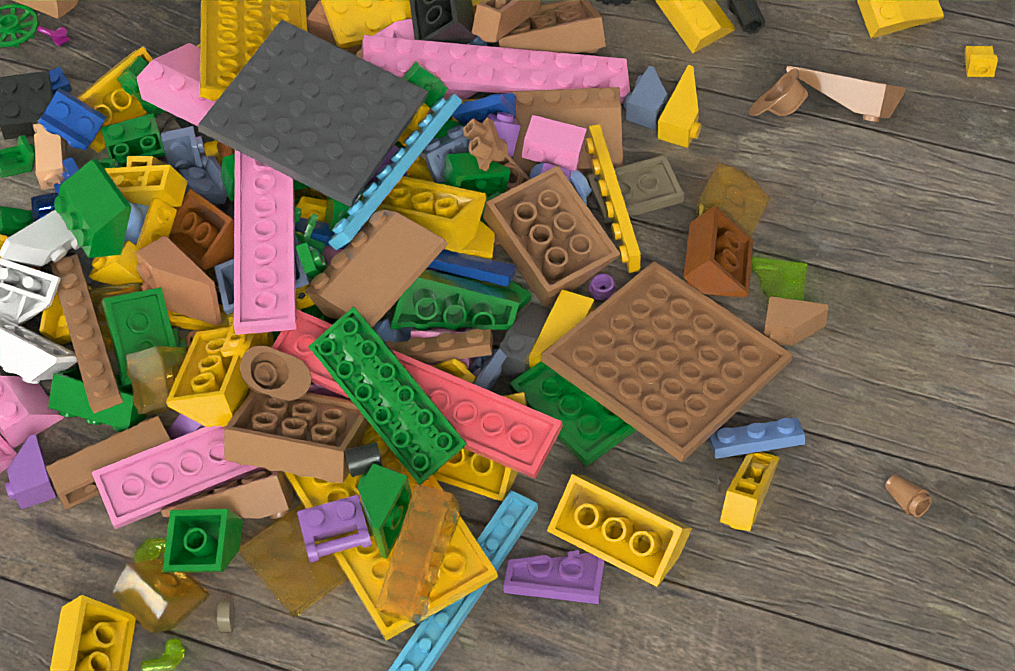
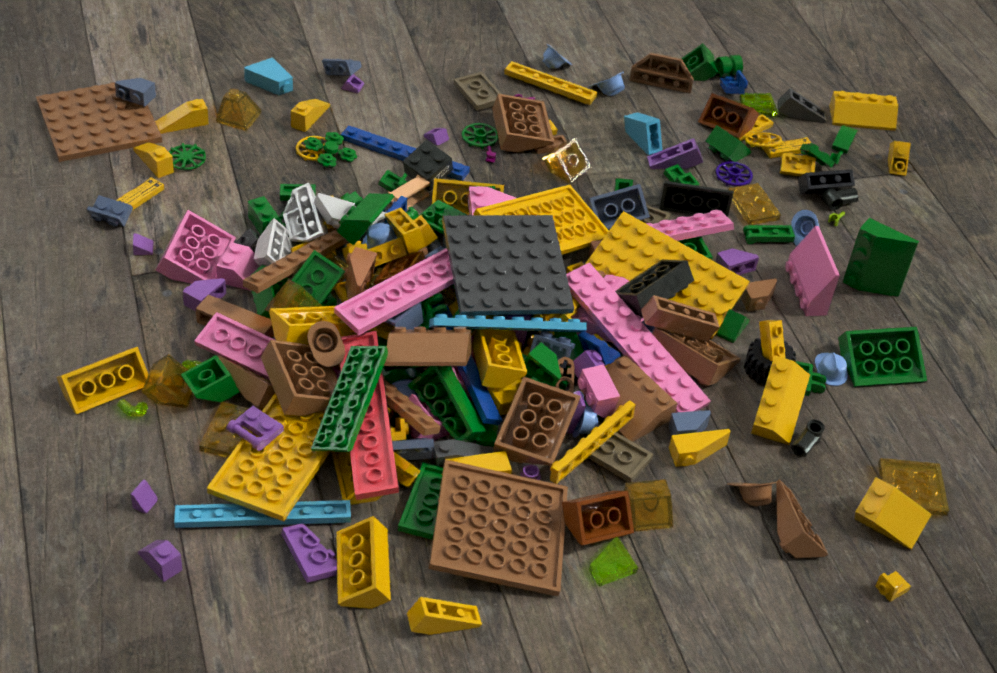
camera: 45 degrees right, 10 degrees down
blue bracket [38,88,107,151] -> none
dark tan tile [217,600,235,632] -> none
green plate [296,242,329,280] -> none
pearl dark grey piece [345,442,382,477] -> none
green slope [358,463,414,559] -> none
clear yellow wedge [376,484,463,624] -> none
green bracket [402,61,448,109] -> none
medium nougat hips [463,118,509,171] -> none
medium blue plate [708,418,805,459] -> none
medium nougat slope [764,296,829,346] -> none

